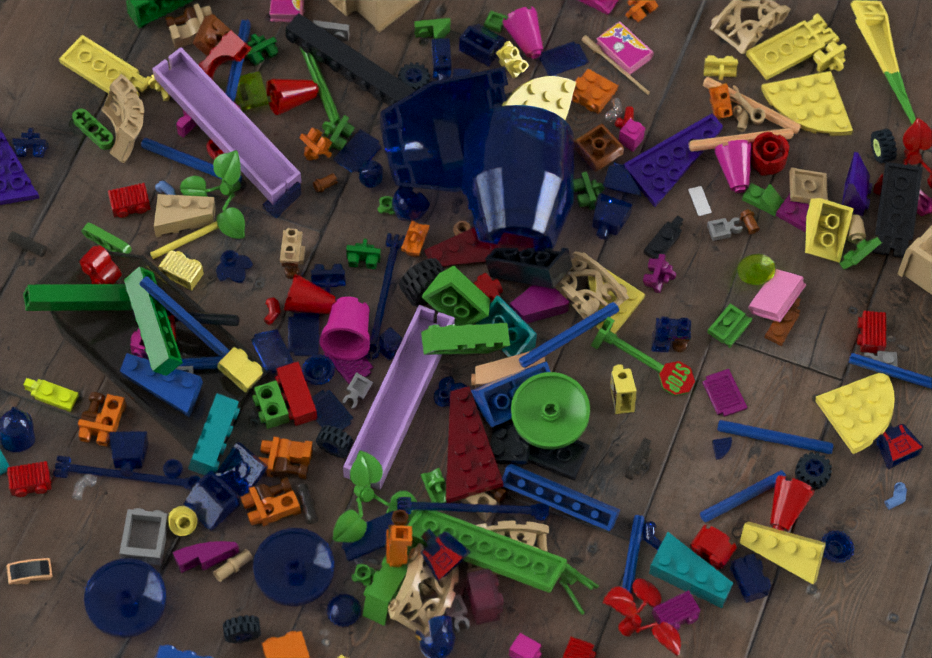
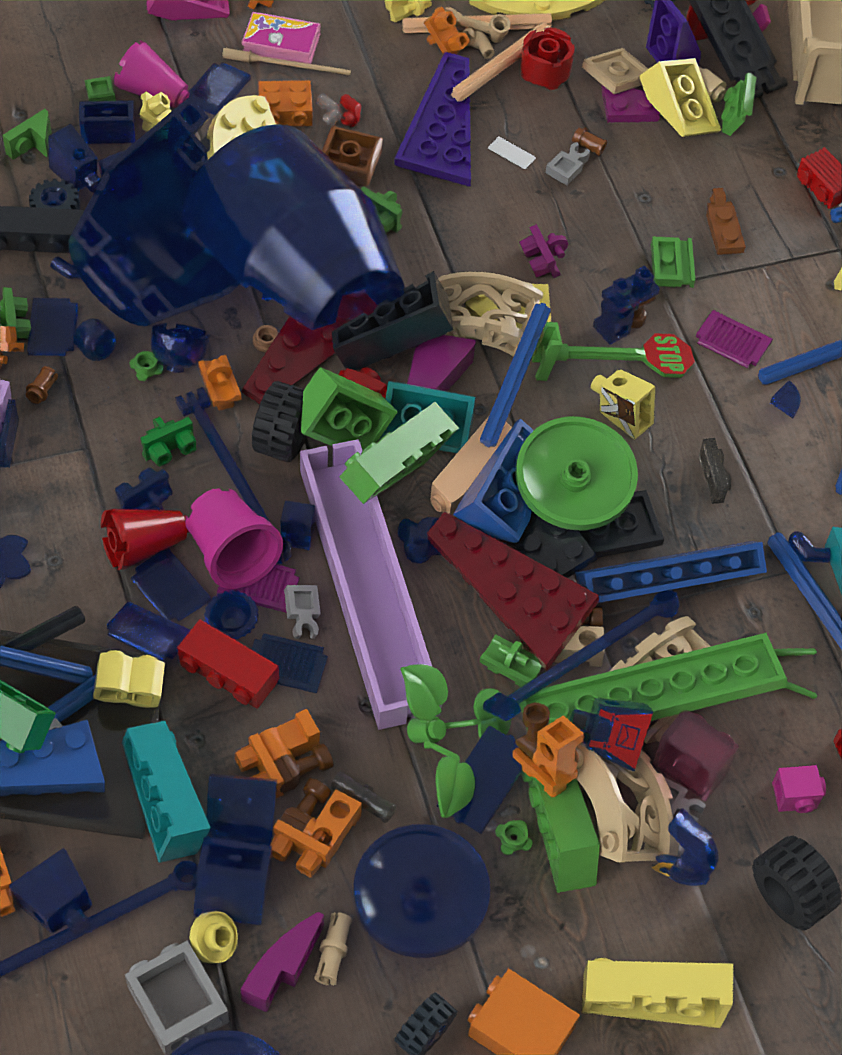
camera: 40 degrees left, 5 degrees down
clear arm [72,474,97,500] -> none
clear blue plate [163,459,183,478] -> none
bright green brick [252,381,289,429] -> none
red arm [263,297,281,325] -> none
tan hips [280,228,305,279] -> none
black wheel [315,425,354,458] -> none
clear blue hat [326,593,361,627] -> none
clear blue torso [592,193,633,239] -> none
clear blue slope [603,163,642,196] -> none
dark pink brick [618,119,645,152] -> none
black hinge [643,215,684,259] -> none
dark pink cone [715,140,752,193] -> none
clear neon green dish [738,254,776,285] -> none
bright green slope [742,183,784,216] -> none
bright pink piece [749,269,806,322] -> none

